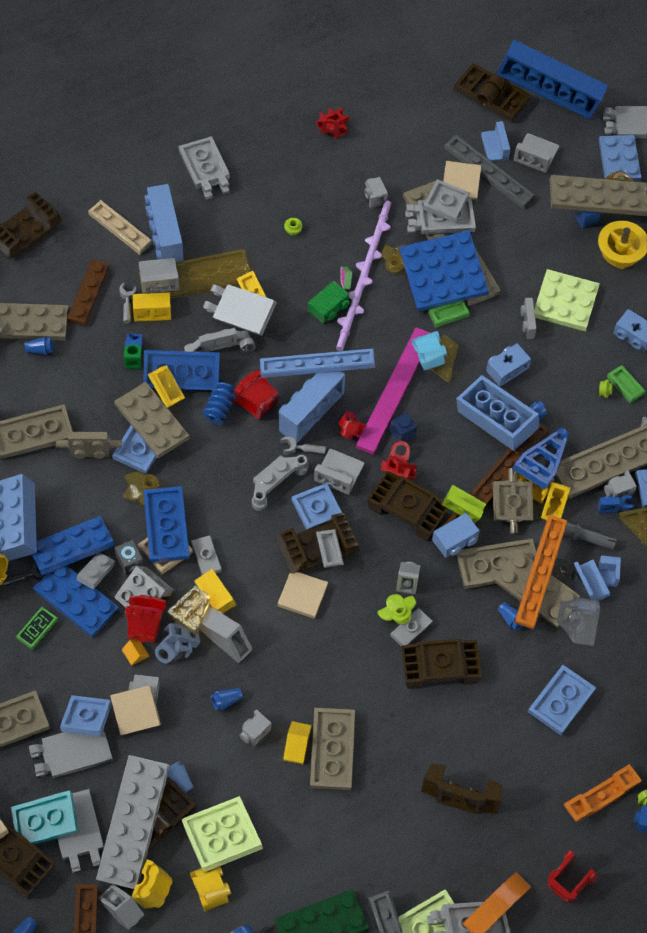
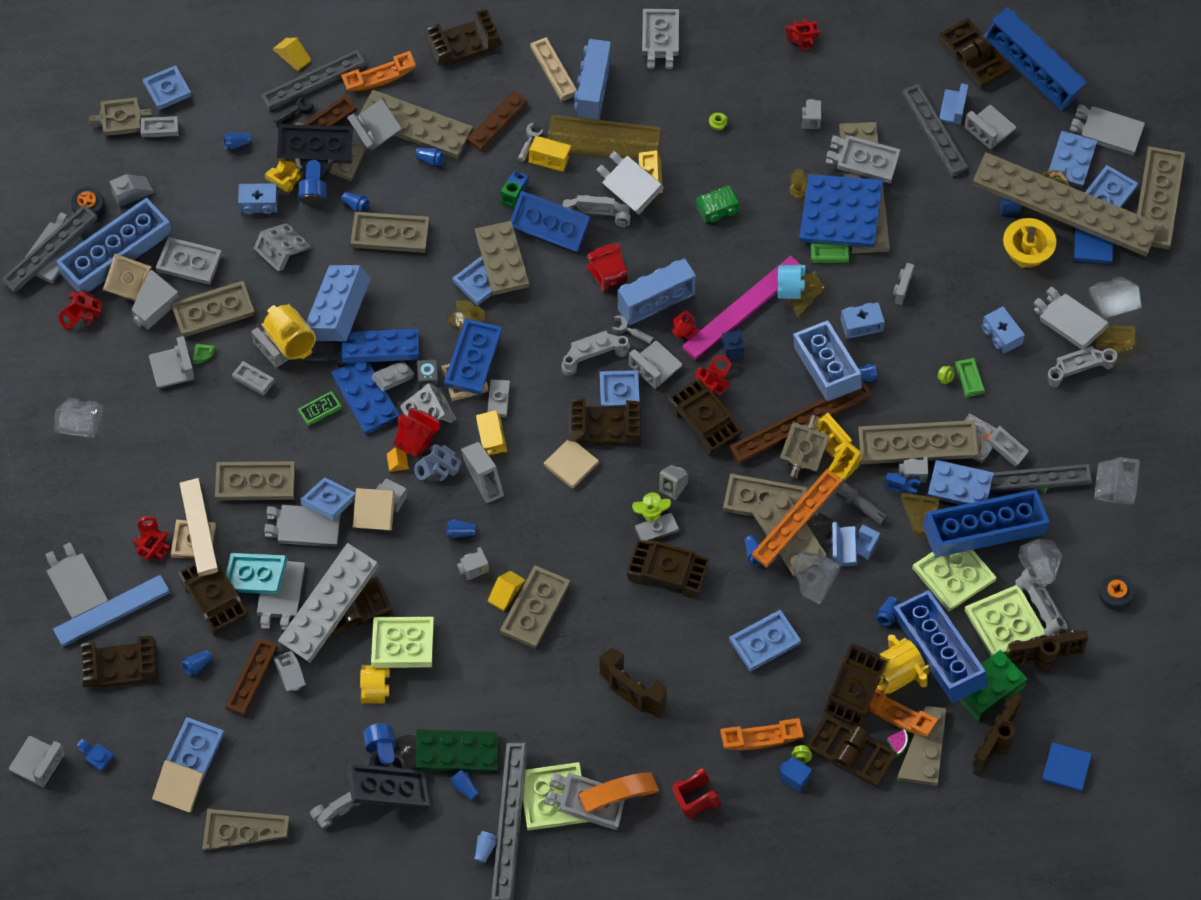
camera: 25 degrees right, 0 degrees up
dark tan plate [56,432,122,459] -> none
yellow cylinder [131,859,173,908] -> none
light grey bracket [139,258,179,294] -> none
yellow hinge [148,365,185,408] -> none
clear yellow wing [167,586,210,635] -> none
medium blue cone [167,761,194,793] -> none
blue piece [202,382,236,425] -> none
medium blue tile [260,349,375,378] -> none
light grey tile [316,529,344,568] -> none
lavender plant [336,200,392,351] -> none
bright green tile [341,267,352,289] -> none
light grey tile [423,179,470,223] -> none
medium blue brick [432,513,479,558] -> none
lime panel [442,485,486,524] -> none
tan tile [443,161,481,200] -> none
blue plate [512,428,570,489] -> none
yellowish green plate [534,269,600,332] -> none

